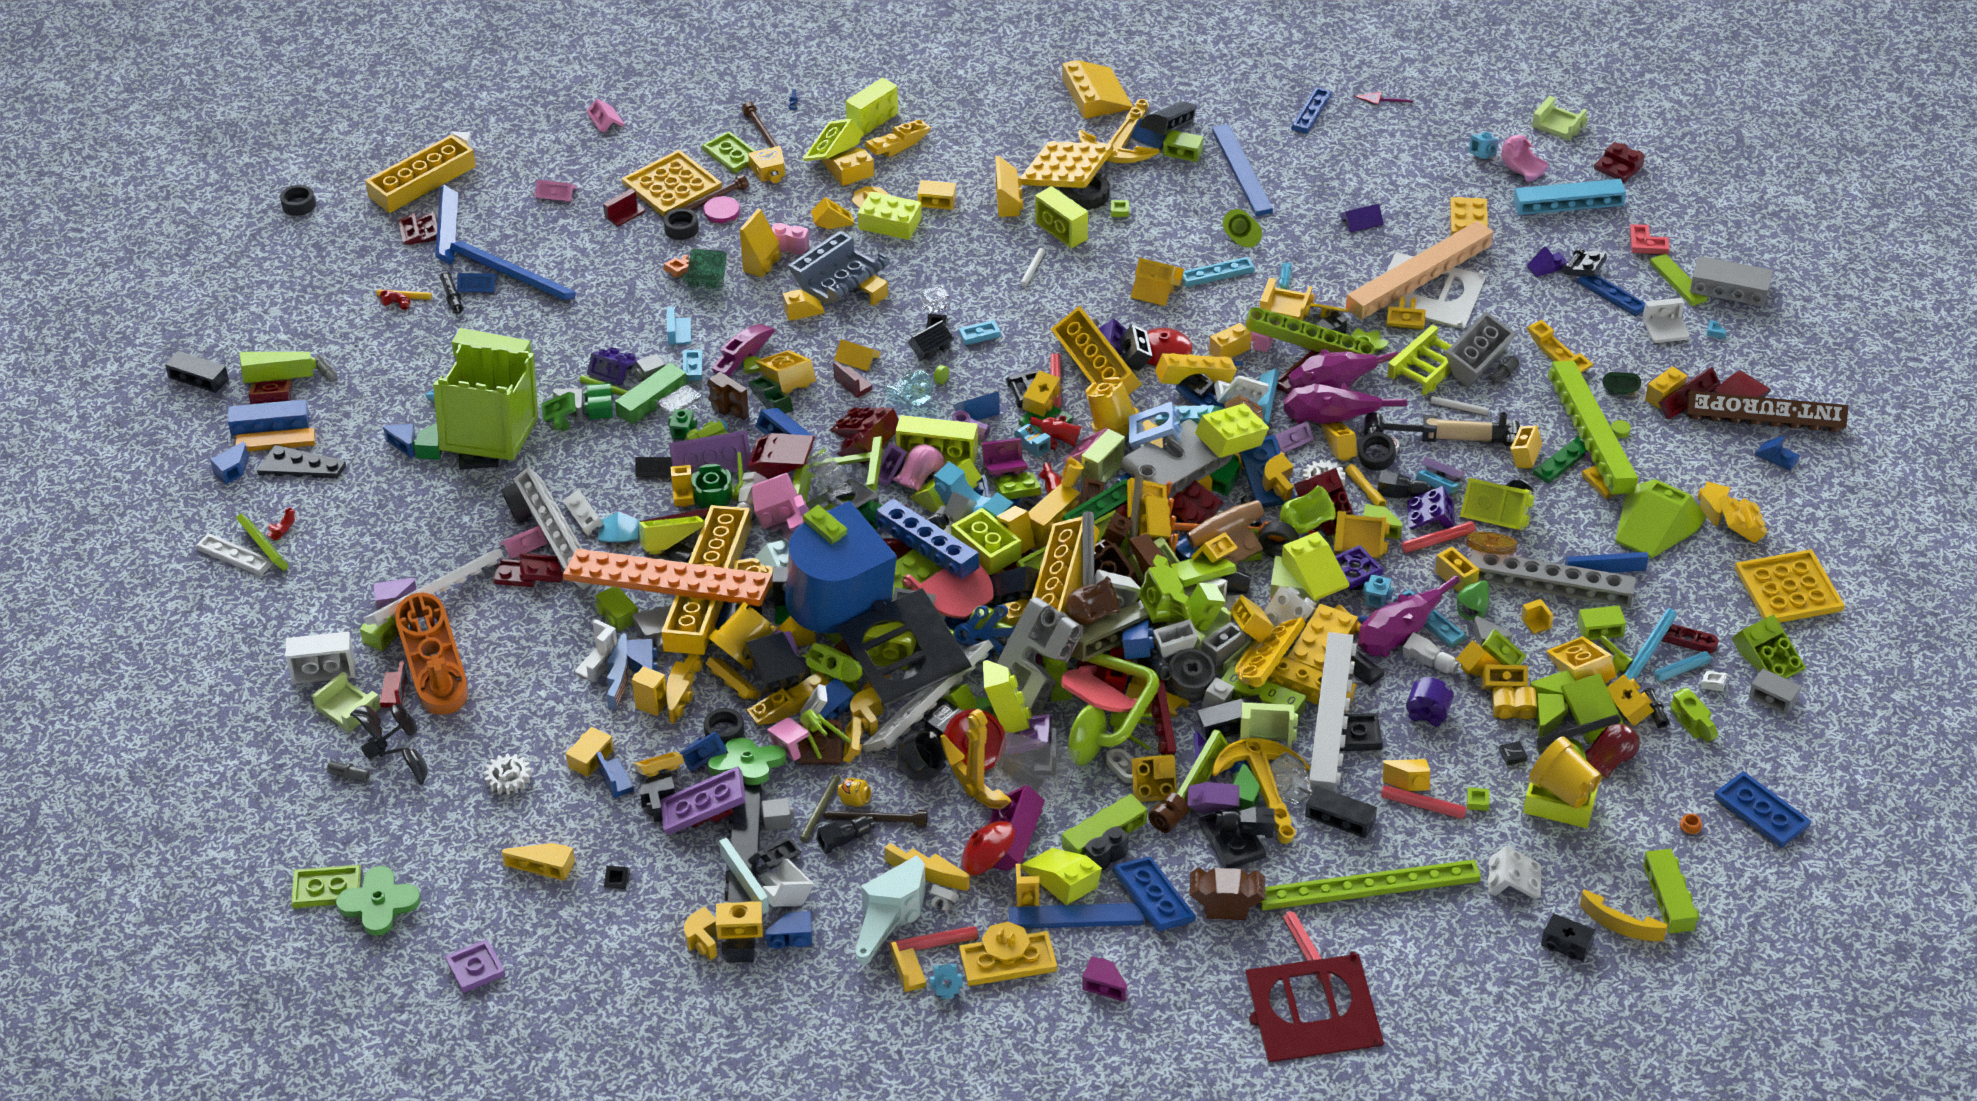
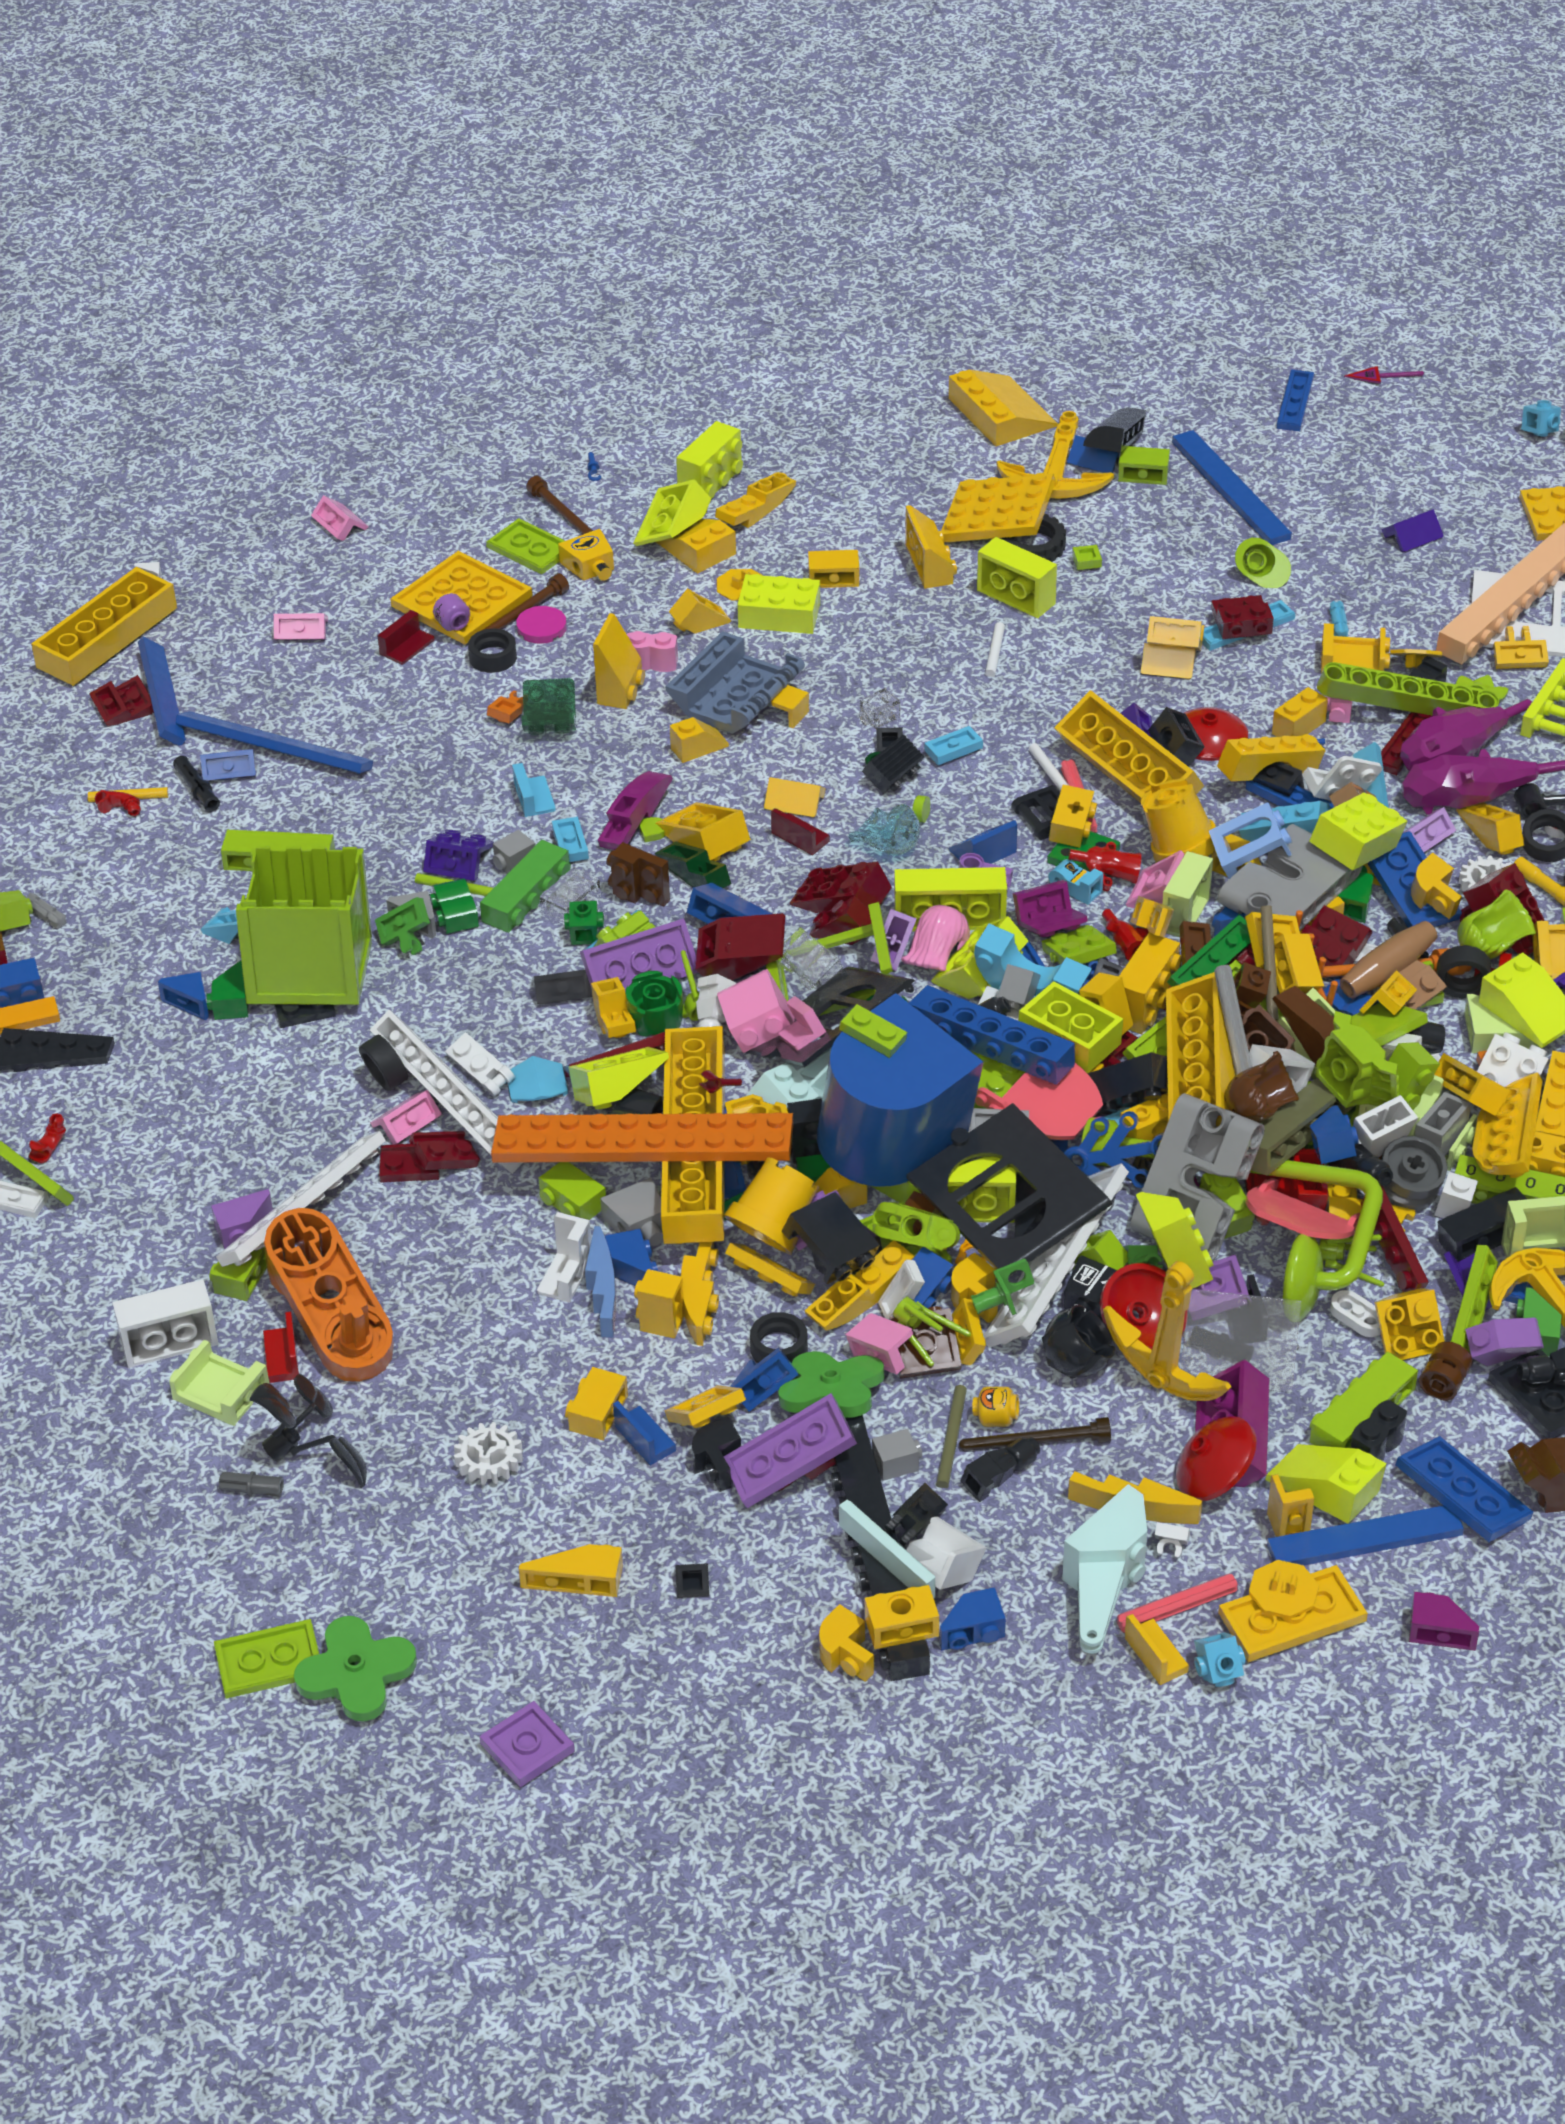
camera: 10 degrees left, 0 degrees up
none -> medium lavender head [433,593,471,631]
none -> dark red hand [699,1070,742,1093]
none -> bright green bracket [971,1259,1034,1316]
none -> white bar [1029,743,1068,792]
none -> dark red plate [1211,595,1274,639]

